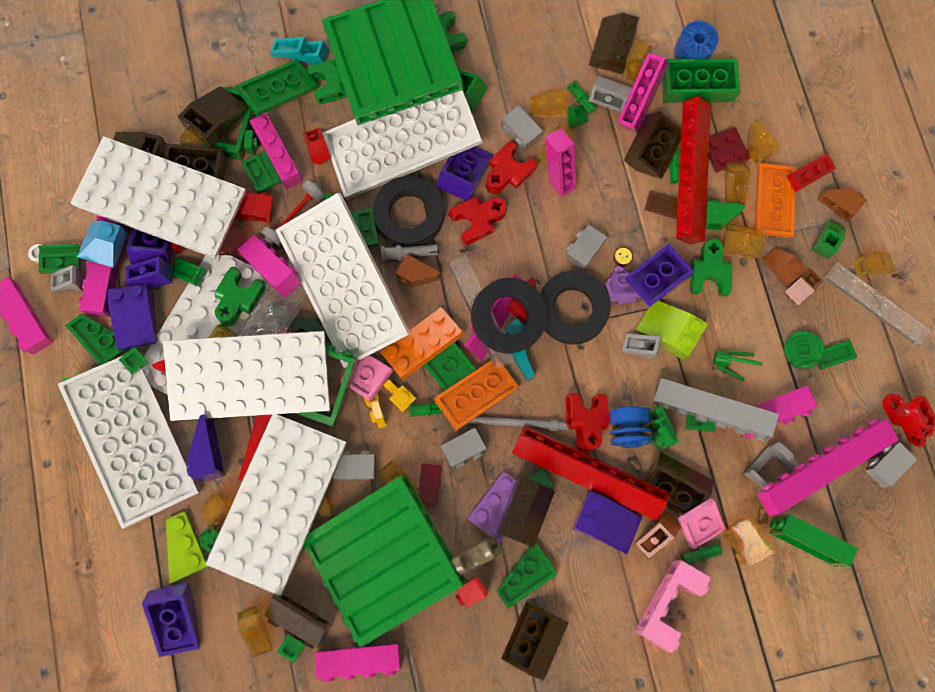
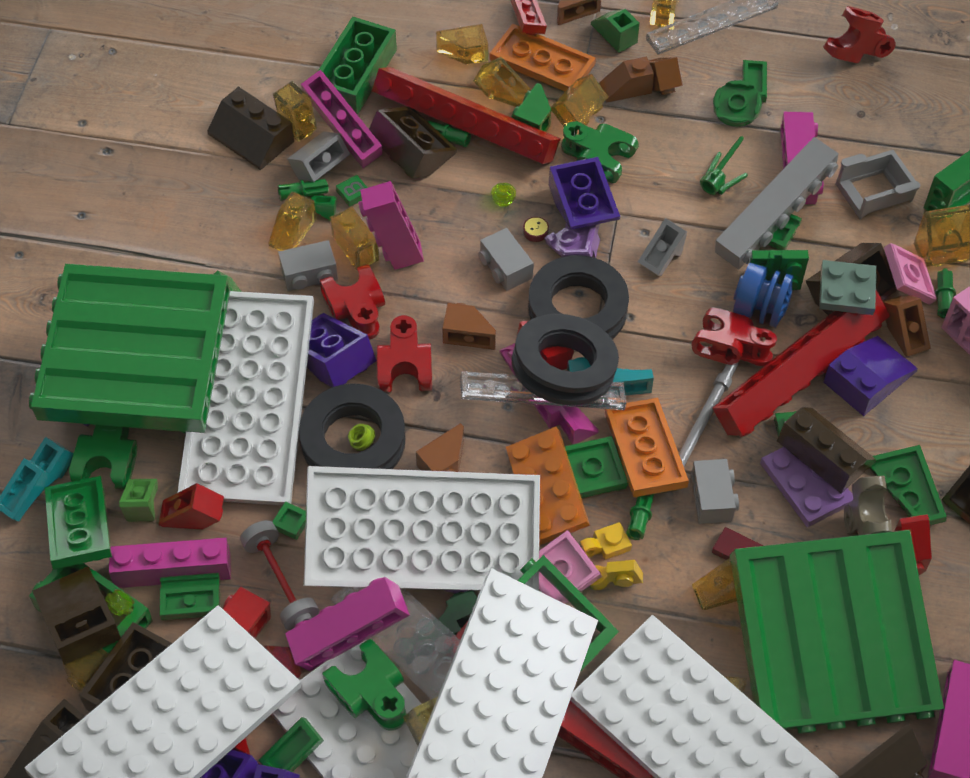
camera: 65 degrees left, 20 degrees down
green plate [244,130,259,155] -> none
light grey brick [334,451,376,481] -> none
light grey pin [381,243,438,263] -> none
lime slope [635,301,708,360] -> none
reddish brown tile [644,192,678,219] -> none
blue wheel [674,21,719,59] -> none
dark red plate [709,127,750,173] -> none
dark pink brick [757,419,899,516] -> none
light grey brick [865,442,917,488] -> none
none -> clear neon green plate [105,589,135,616]
none -> bright green slope [119,479,158,522]
none -> green tile [336,175,368,207]
none -> lime plate [348,424,375,451]
none -> dark orange slope [442,303,496,350]
none -> clear neon green plate [491,183,516,207]
none -> sand green plate [819,260,876,315]

